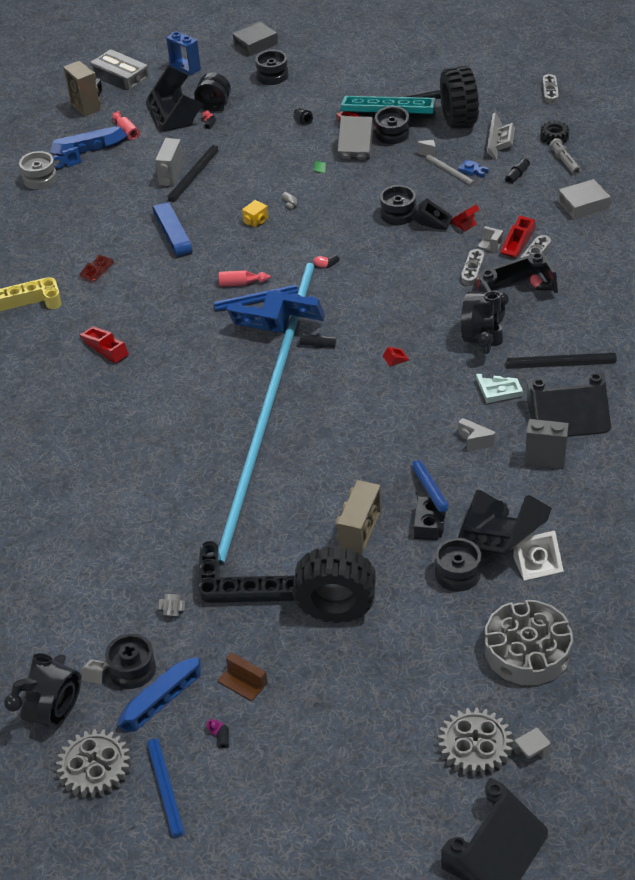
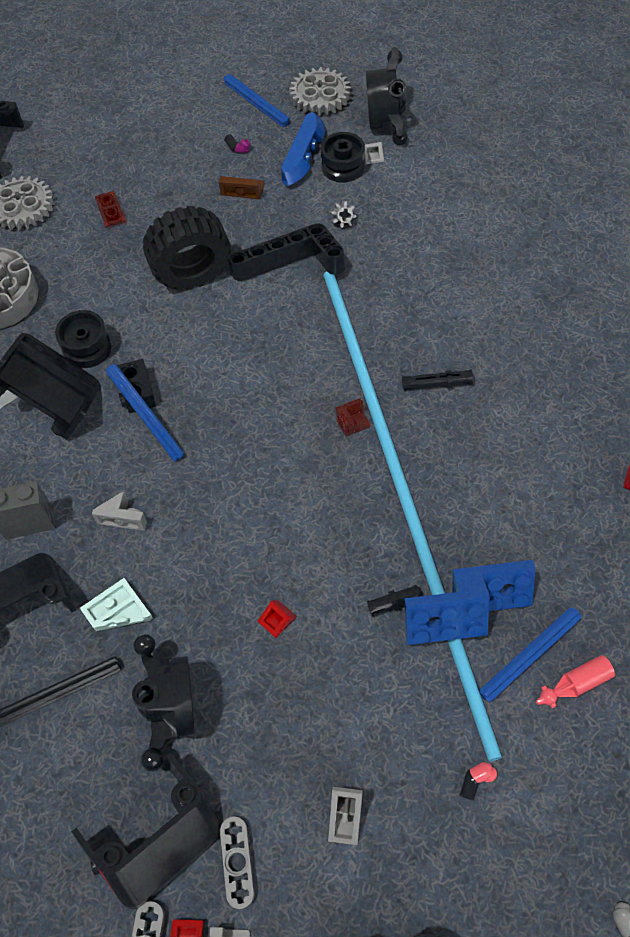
camera: 155 degrees right, 15 degrees up
dark tan brick [335,480,381,554] -> none
none -> clear red slope [95,191,125,228]
none -> light grey slope [328,787,363,845]
none -> clear red panel [335,398,370,437]
none -> black pin [402,370,473,391]

